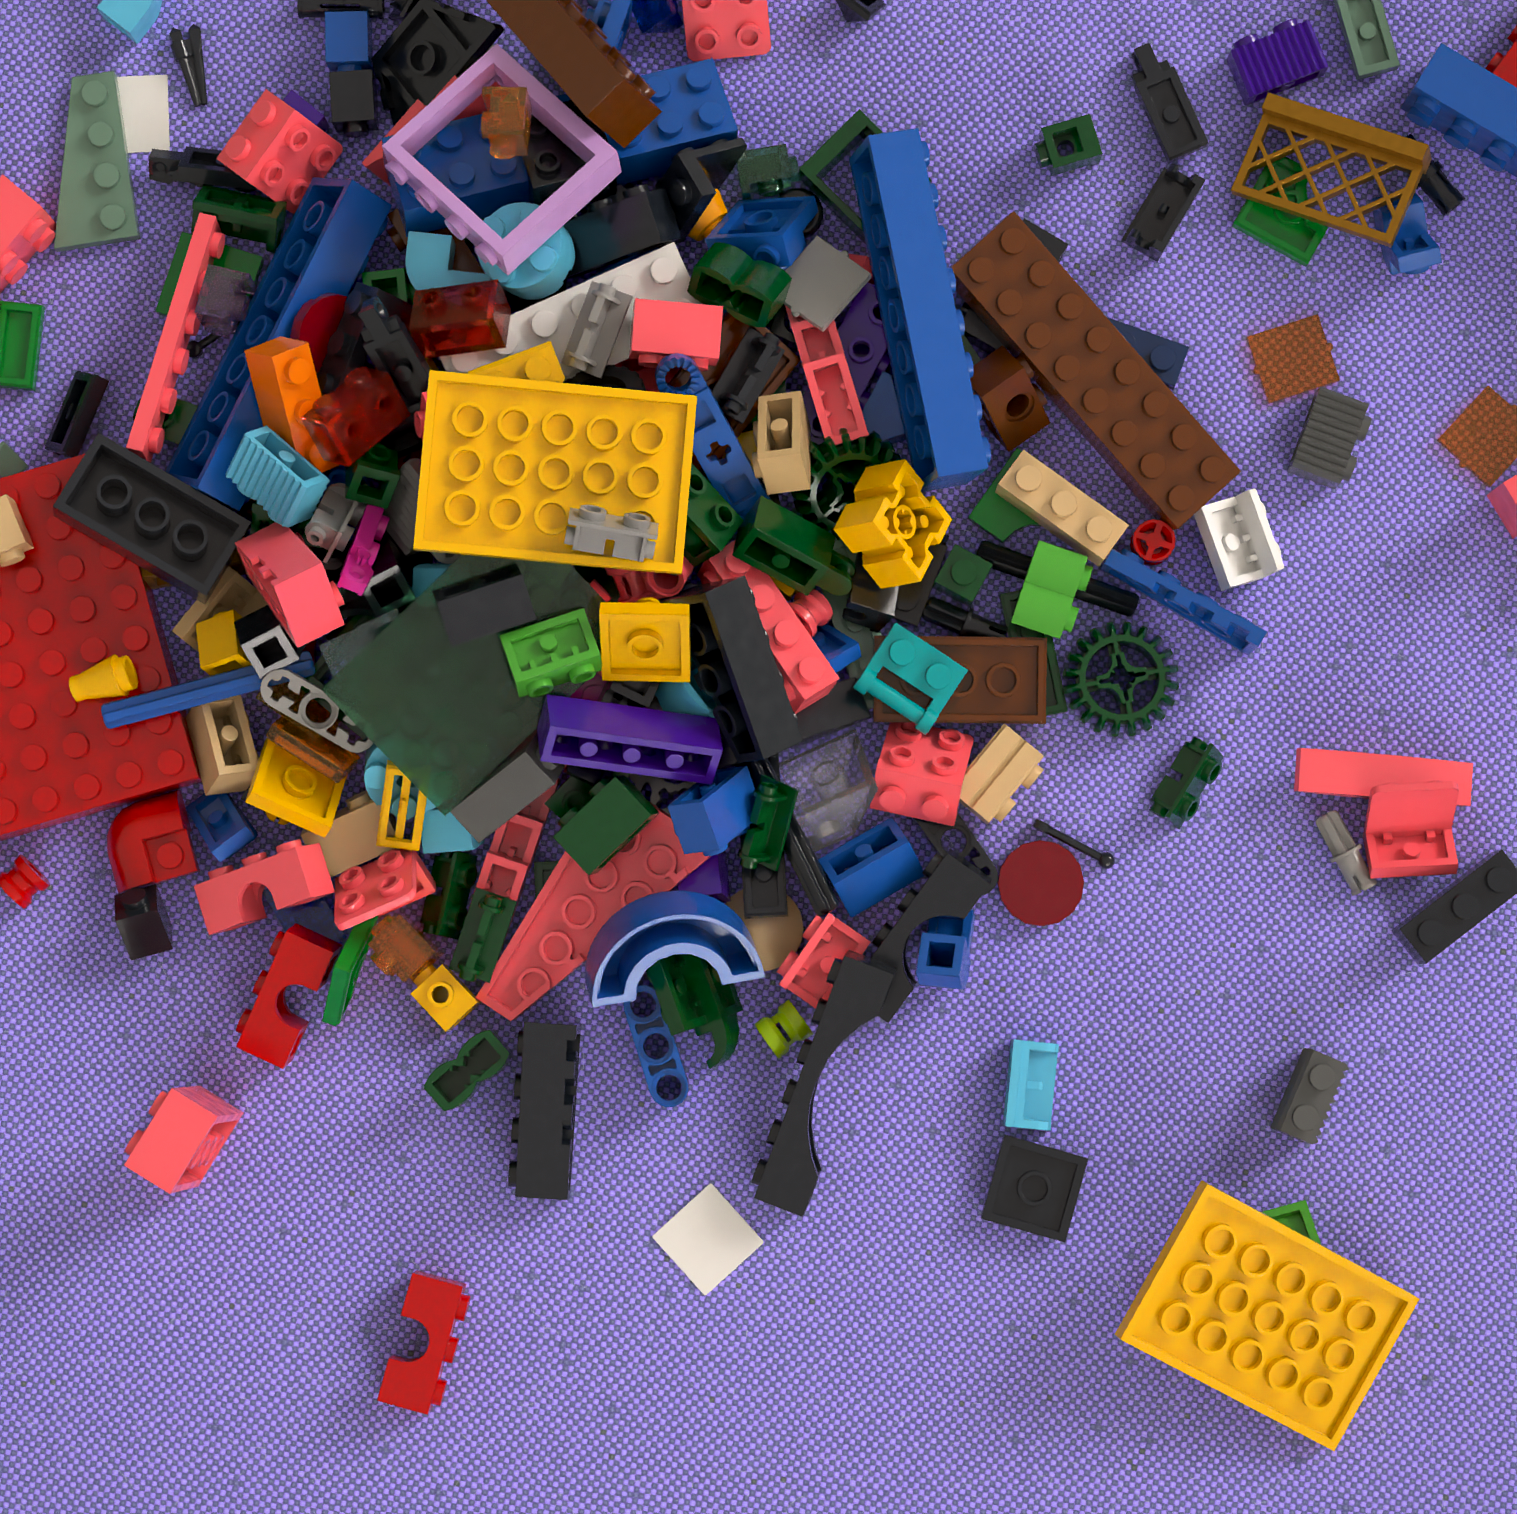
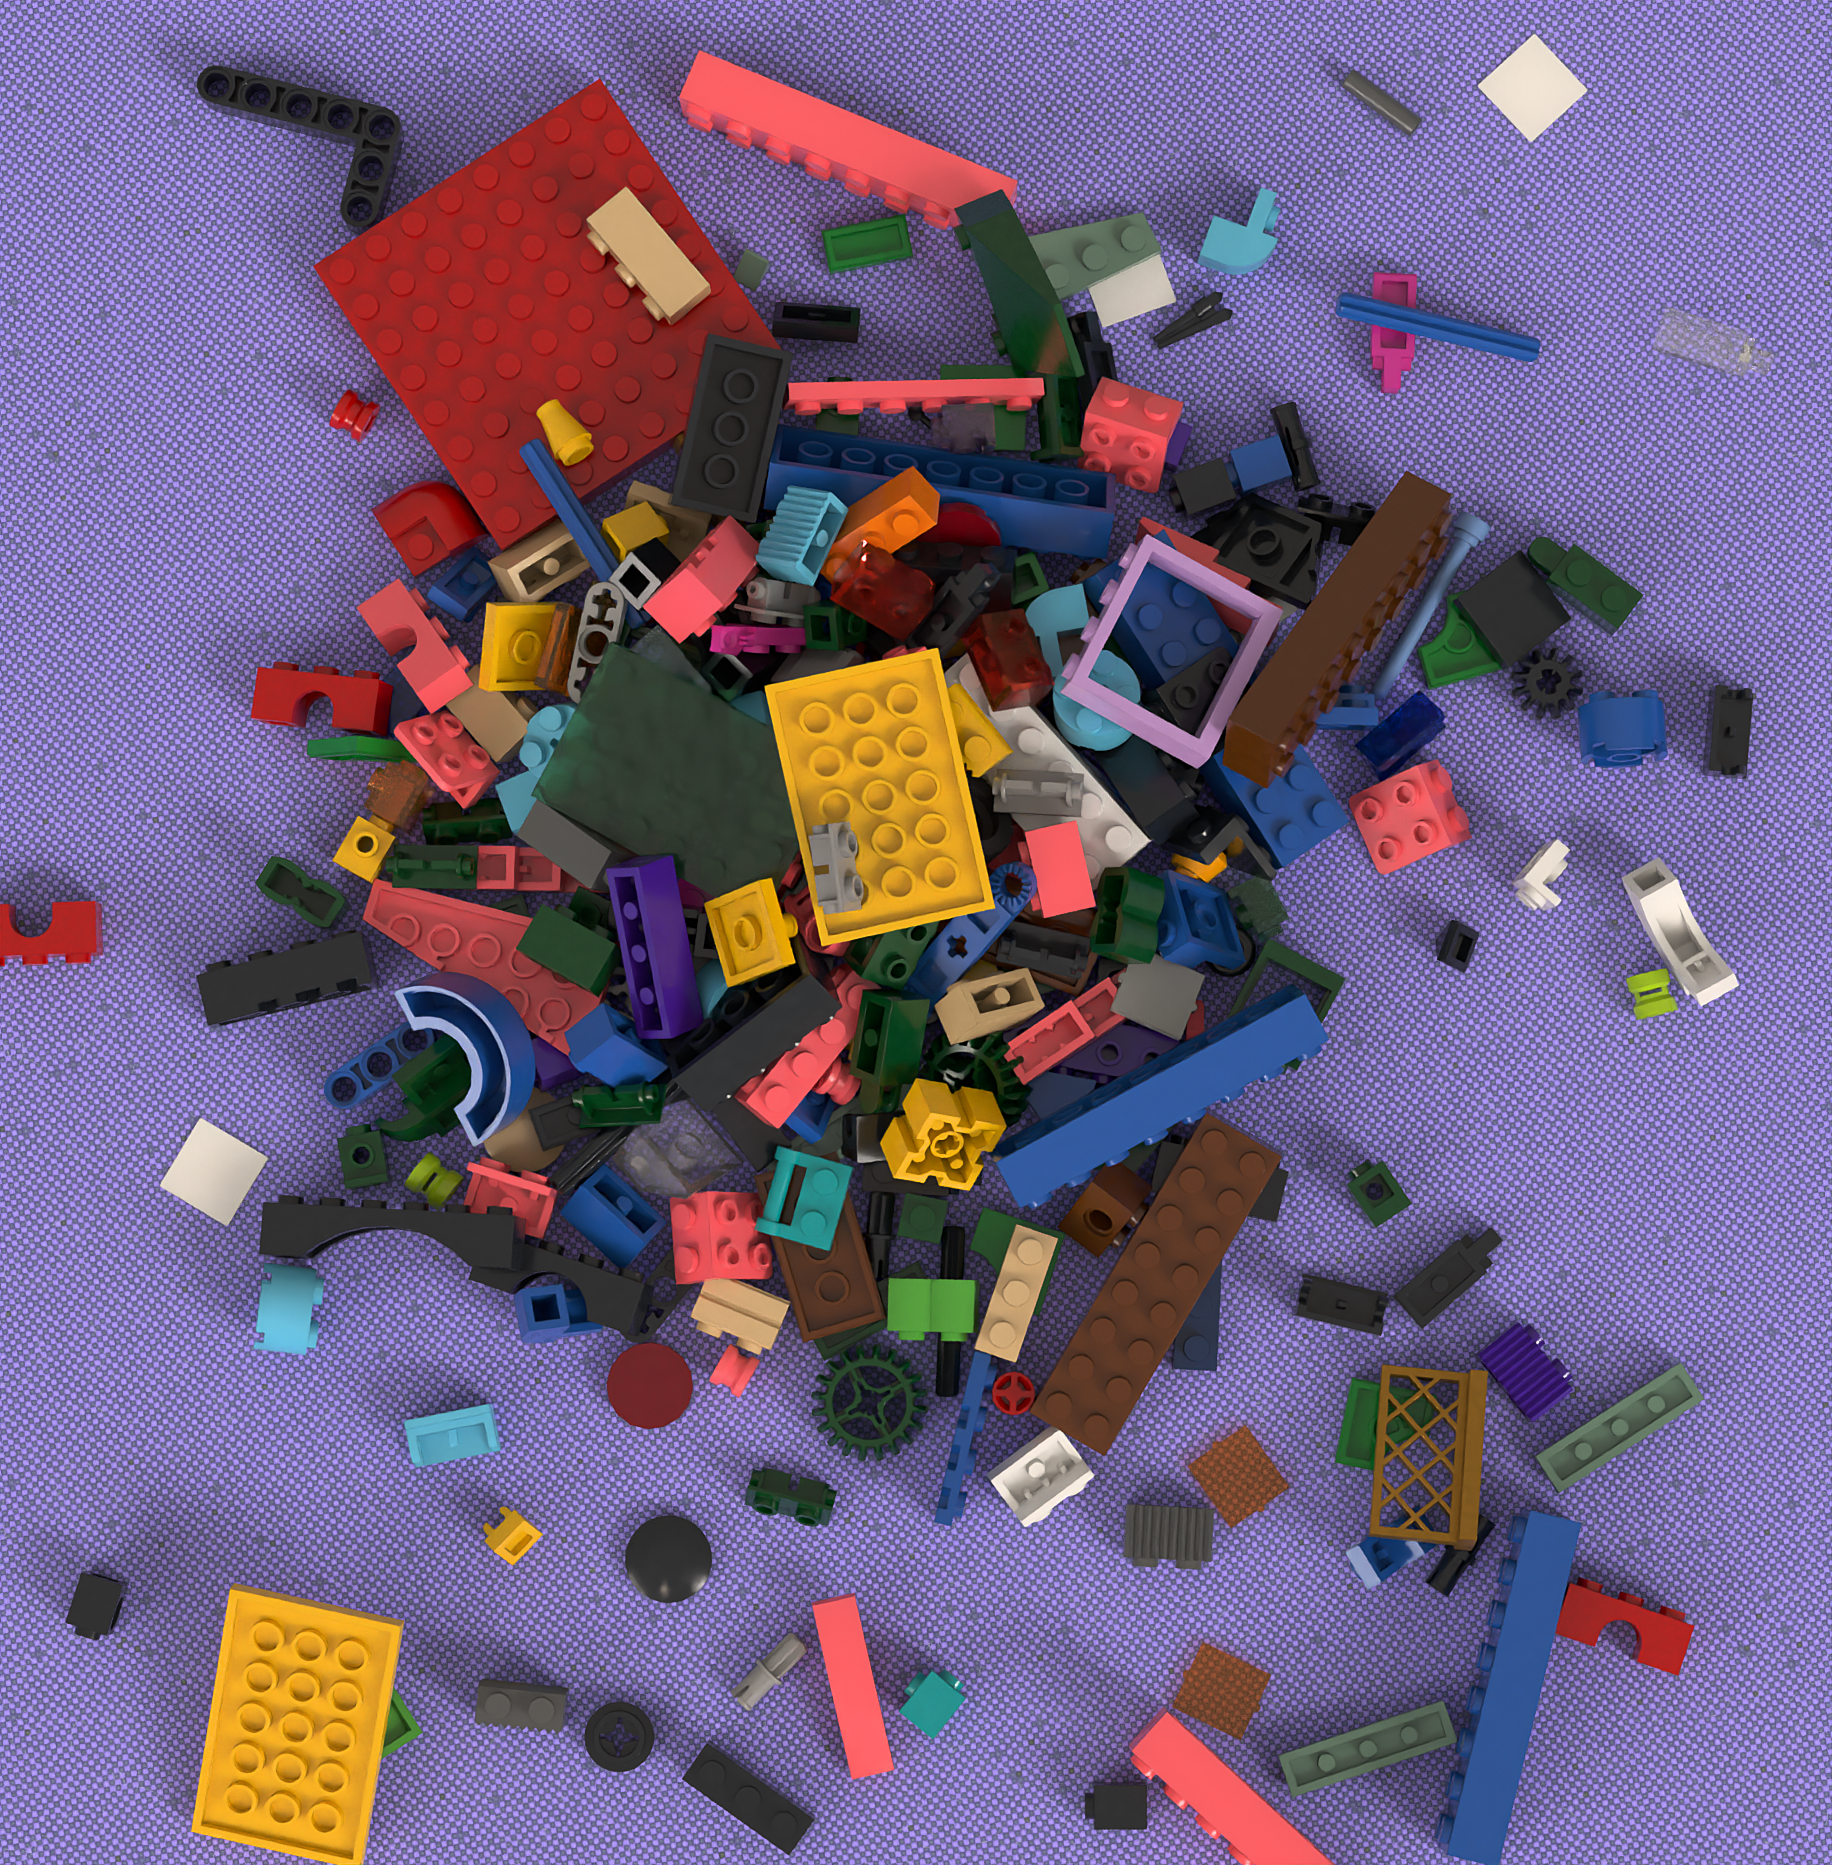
camera: 70 degrees right, 0 degrees up
black brick [114,884,173,960] -> none
coral brick [124,1086,244,1194] -> none
yellow tile [376,760,431,851] -> none
black hinge [432,563,536,647] -> none
clear orange brick [481,86,532,159] -> none
bright green bracket [499,608,602,698] -> none
black plate [980,1134,1088,1243] -> none
black hinge [1032,819,1115,869] -> none
coral bracket [1363,780,1459,879] -> none
none -> black brick [65,1571,129,1641]
none -> medium azure brick [253,1263,324,1355]
none -> dark green brick [337,1124,392,1190]
none -> yellow tile [483,1506,543,1566]
none -> black gear [584,1701,655,1772]
none -> black dish [625,1516,712,1603]
none -> coral wheel [709,1343,760,1398]
none -> teal brick [899,1668,966,1739]
none -> dark green wedge [953,189,1085,377]

